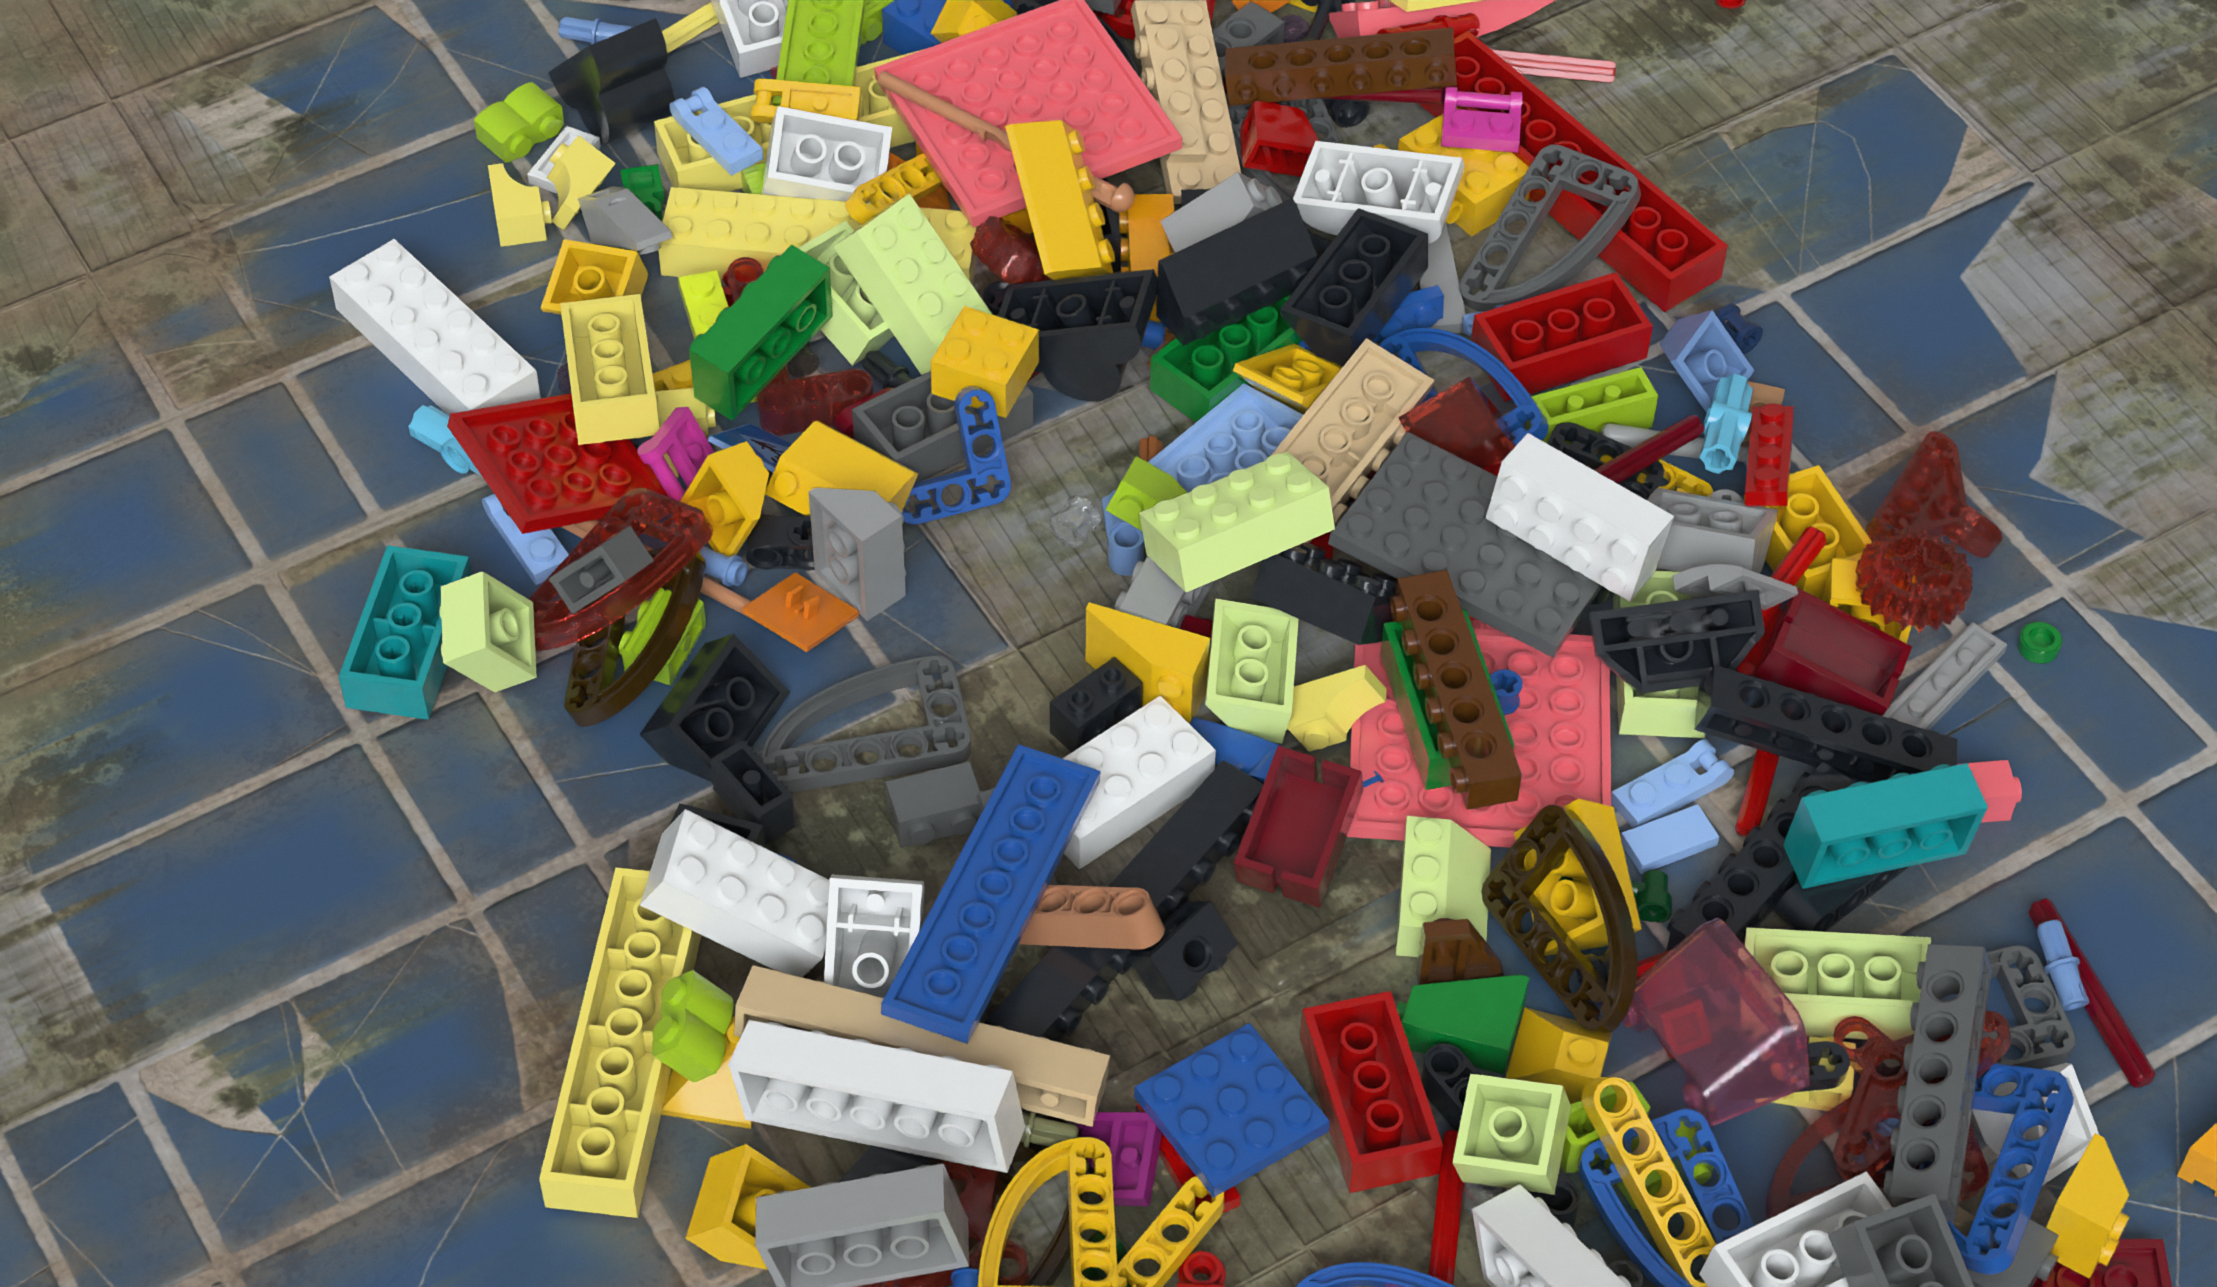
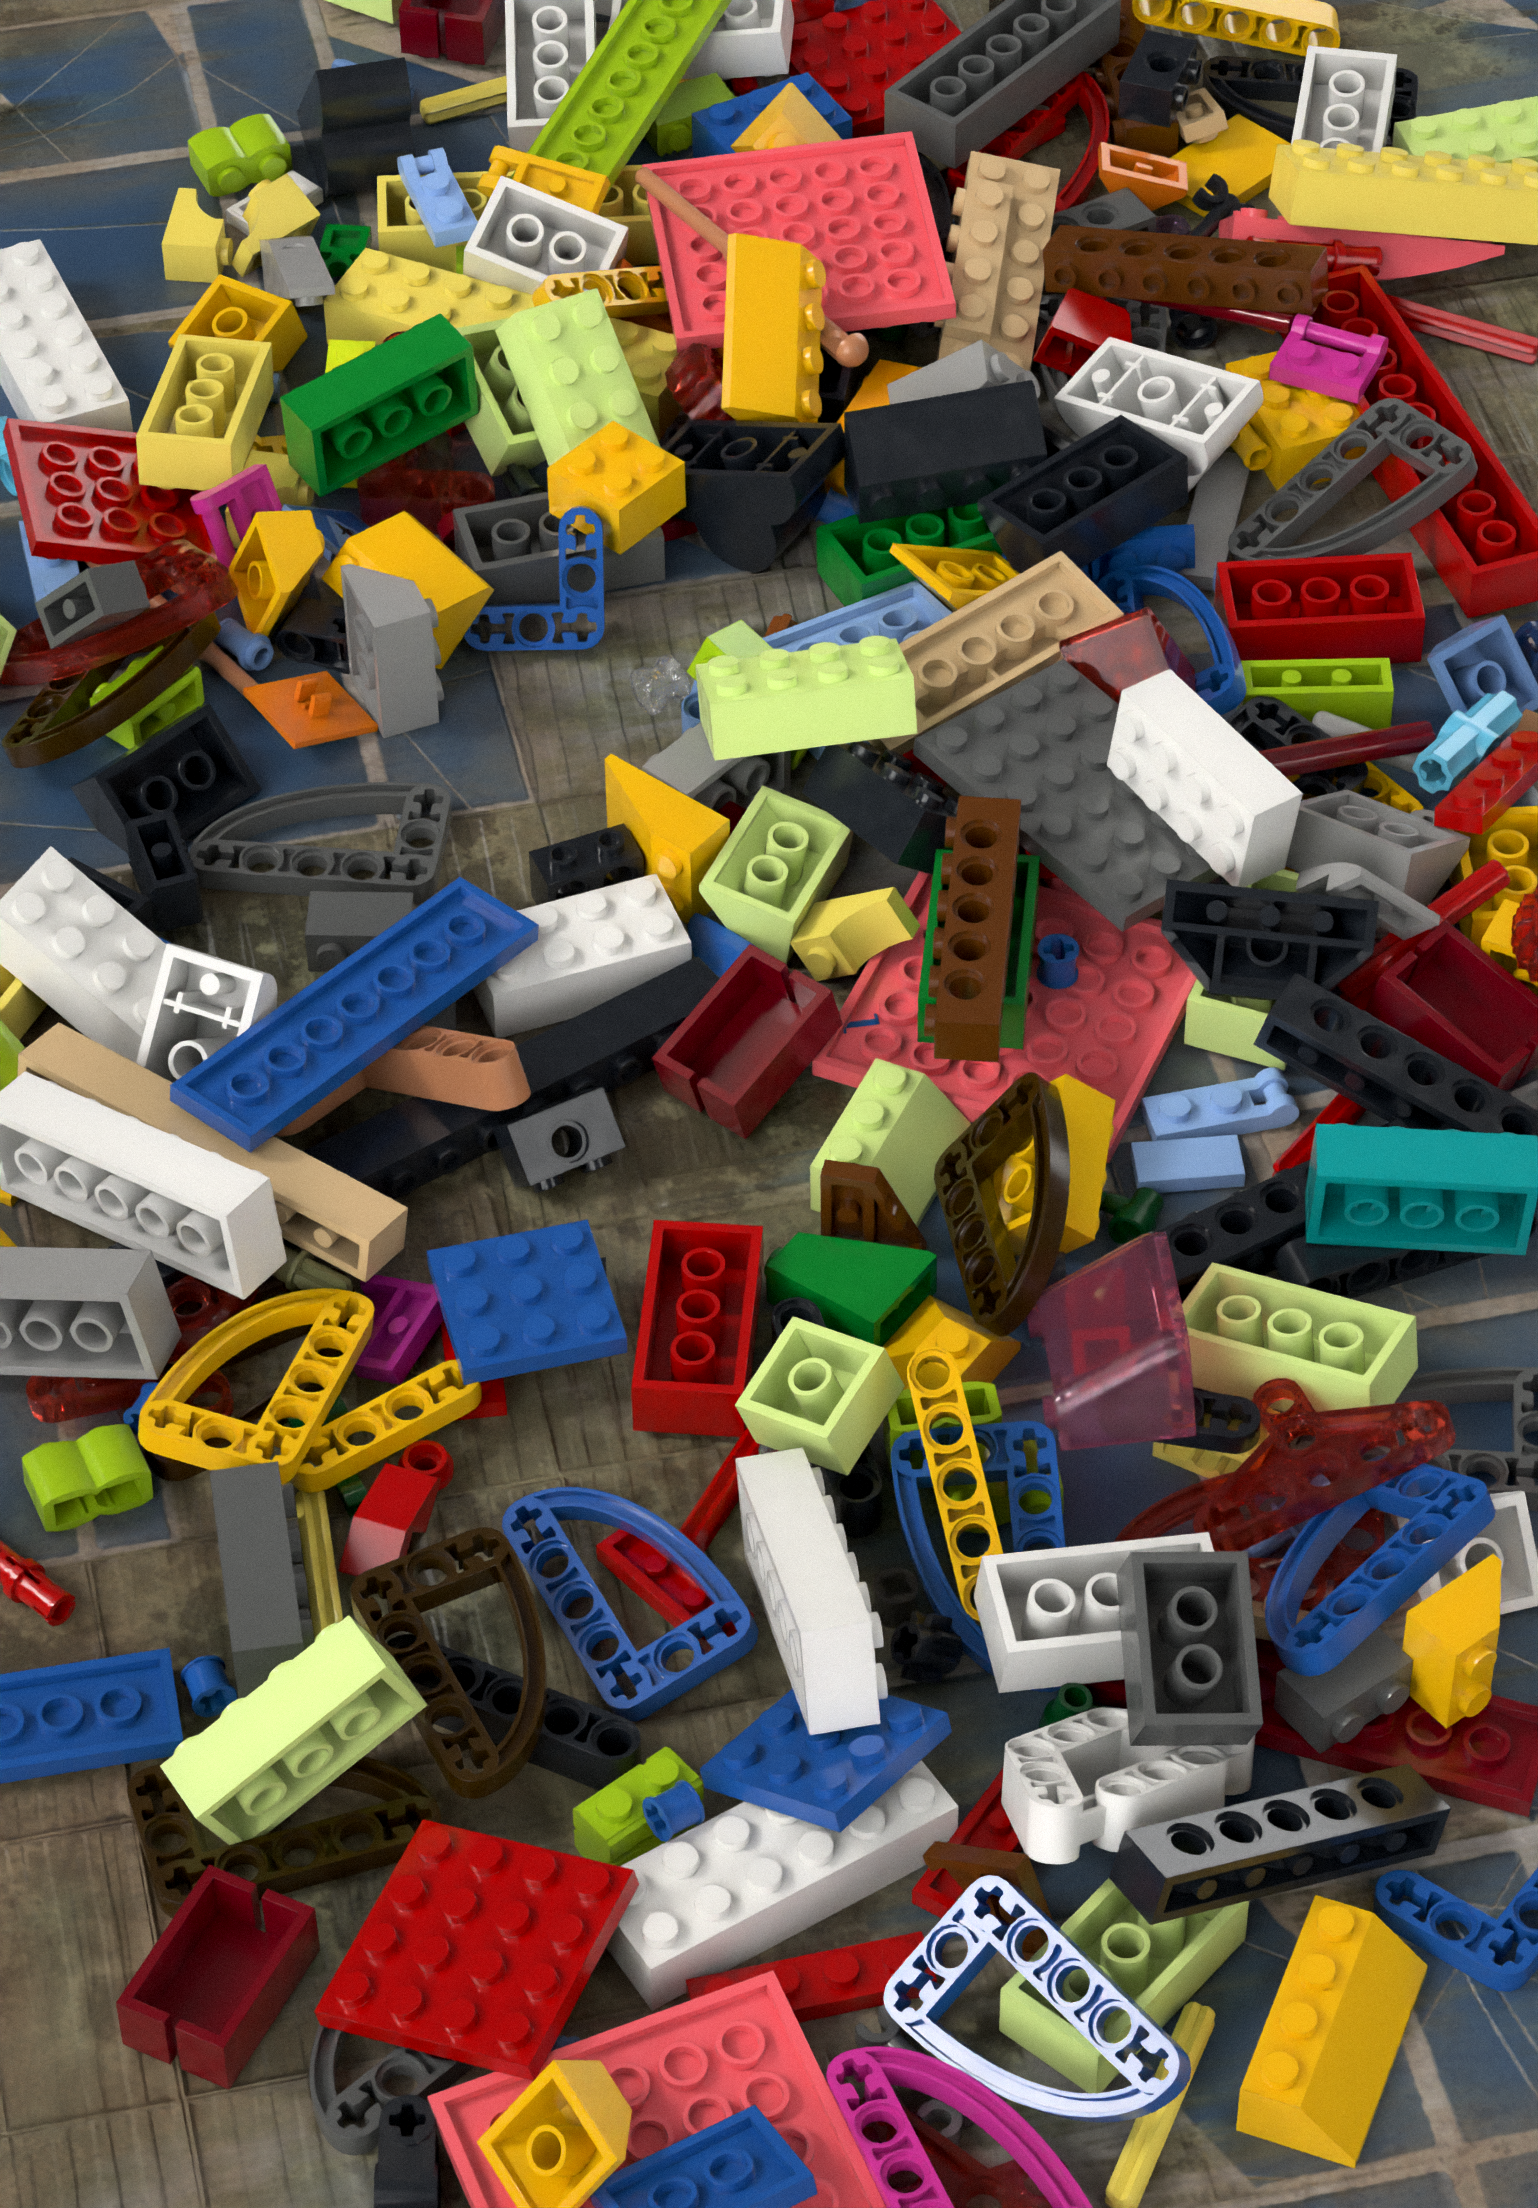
camera: 20 degrees right, 5 degrees down
dark grey brick [1884,944,1992,1222] -> none

